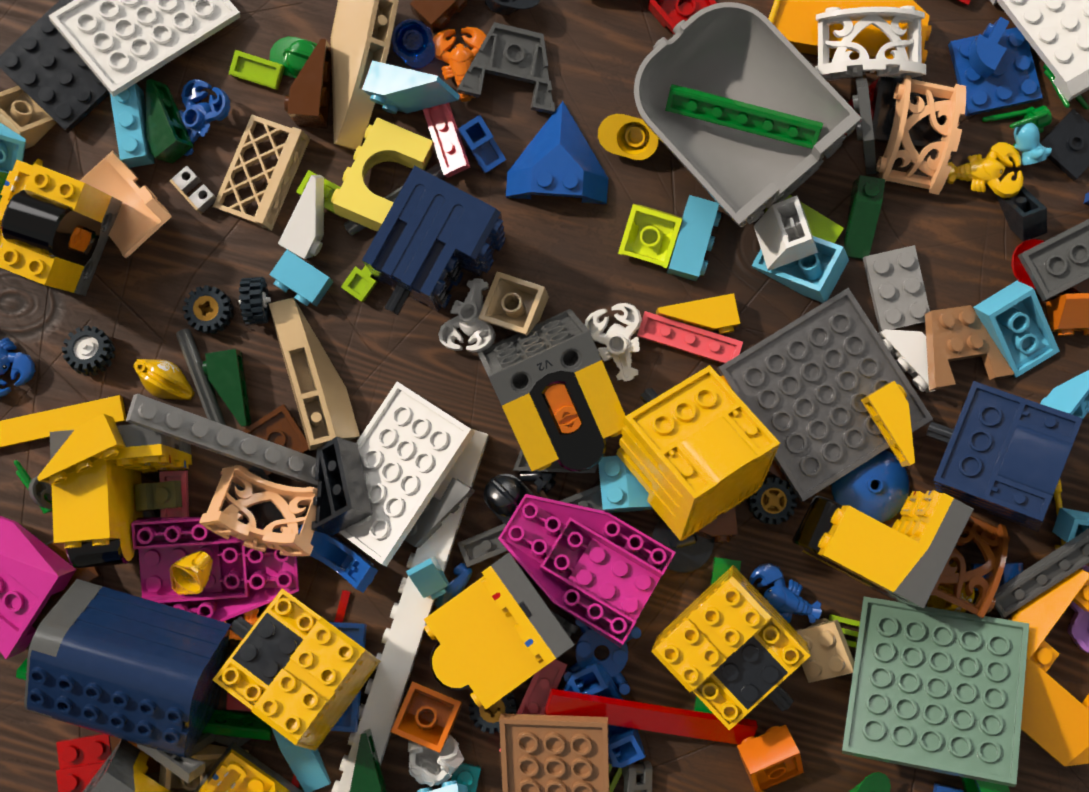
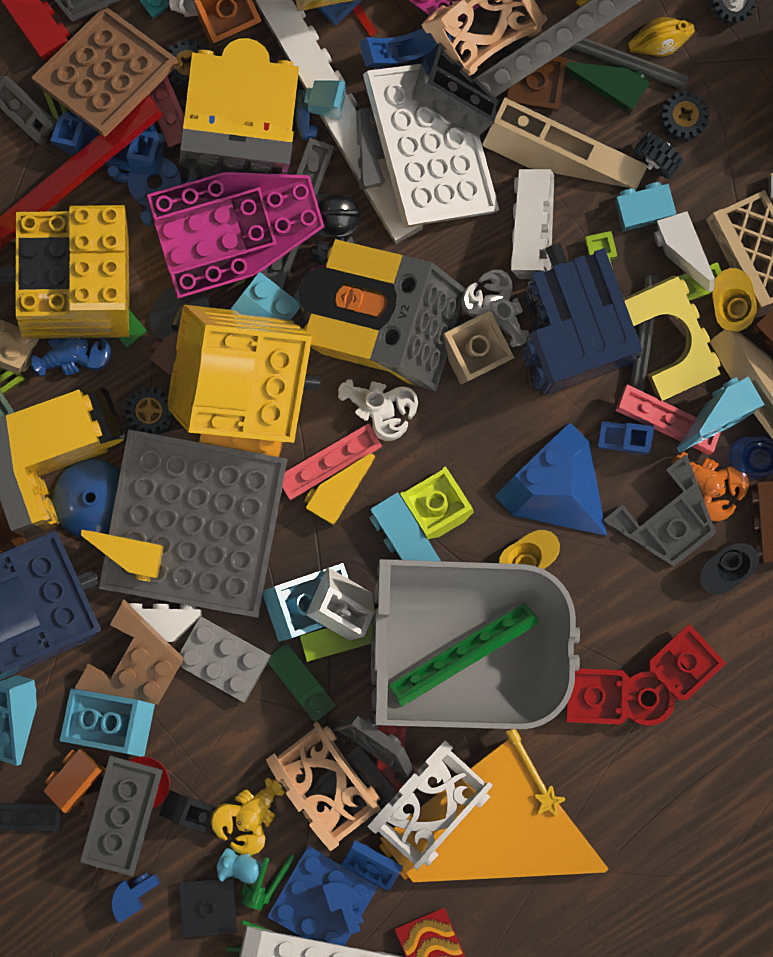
camera: 125 degrees right, 0 degrees up
none -> blue bracket [341,840,403,891]
none -> white wedge [511,169,554,279]
none -> yellow piece [712,268,757,332]

